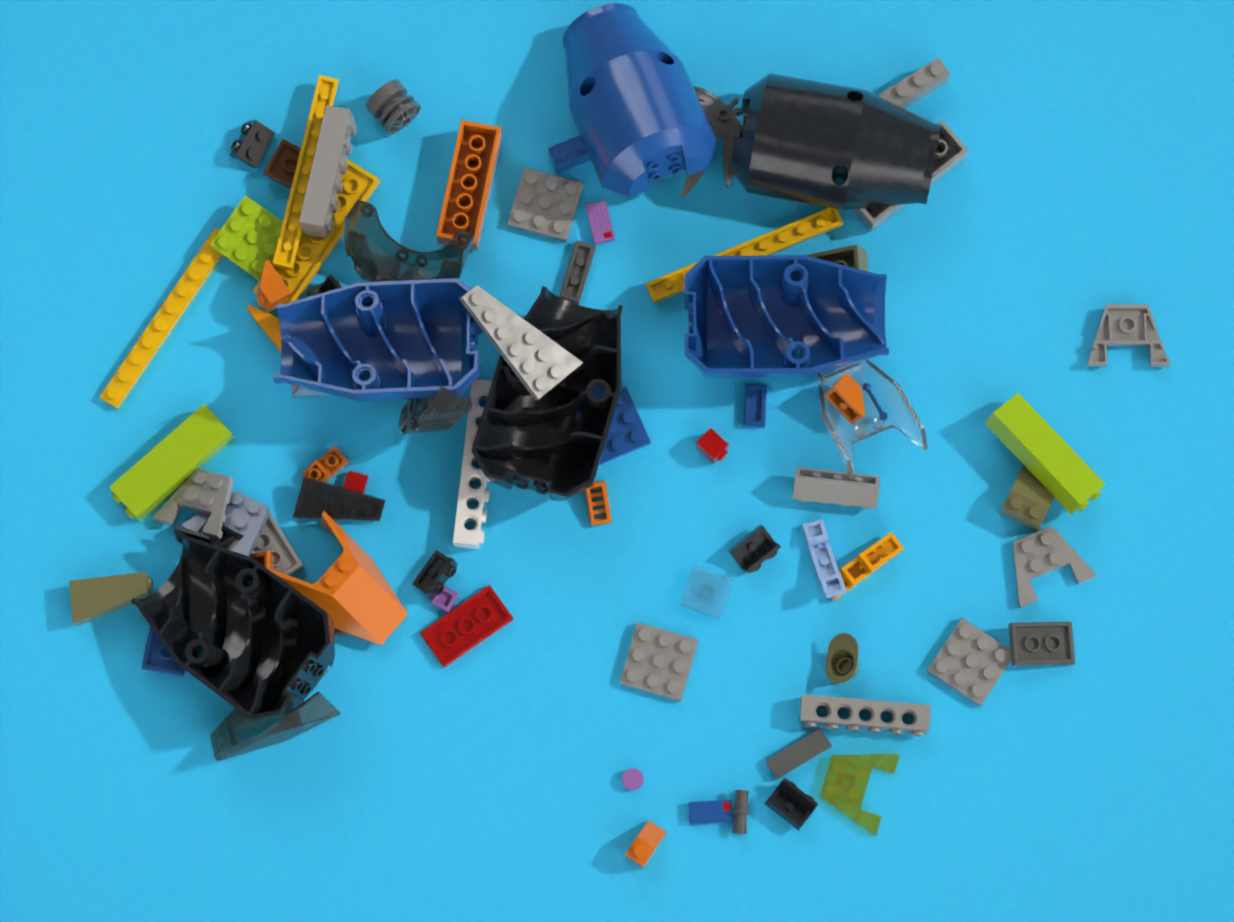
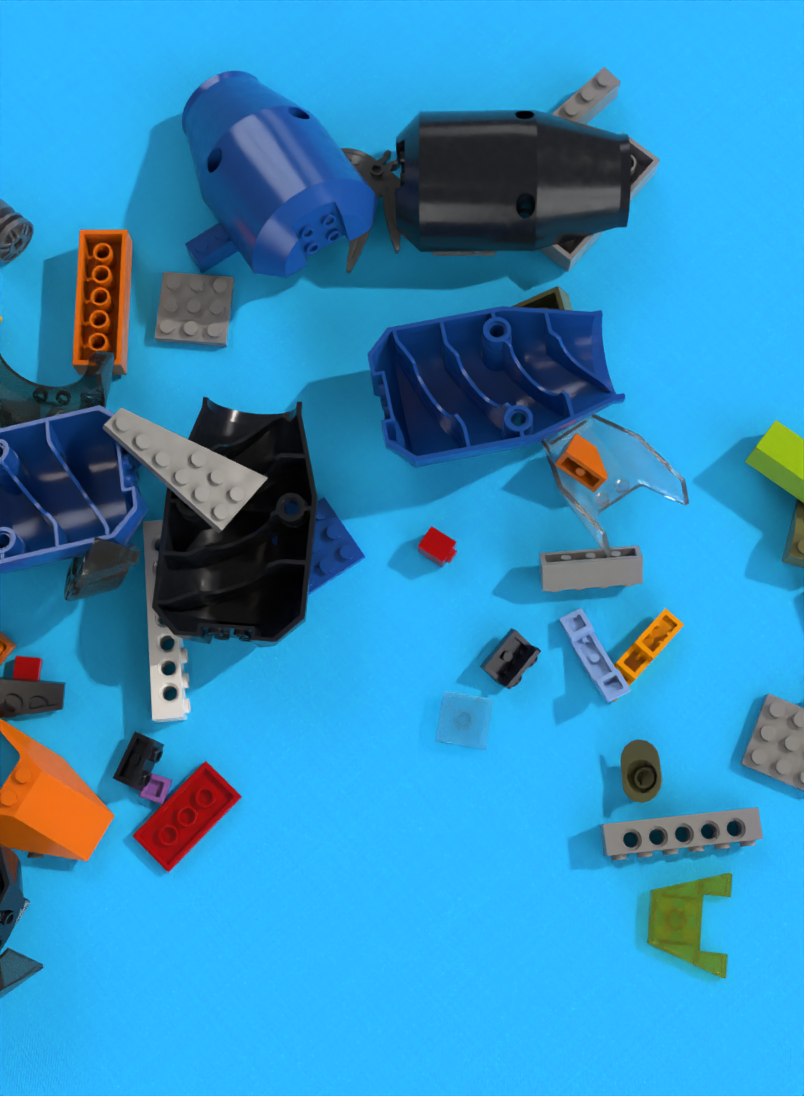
camera: 10 degrees left, 0 degrees up
dark grey tile [559,240,596,305] -> none
medium lavender tile [585,200,615,245] -> none
orange slope [585,481,612,526] -> none
light grey plate [620,622,698,702] -> none
medium lavender tile [622,768,644,791] -> none
orange slope [625,821,667,868] -> none
yellow plate [645,207,843,304] -> none
blue tile [688,800,733,824] -> none
dark grey pin [732,790,750,834] -> none
blue tile [744,385,766,428] -> none
black bracket [765,778,818,831] -> none
dark grey tile [766,728,832,780] -> none
blue hinge [862,383,888,421] -> none

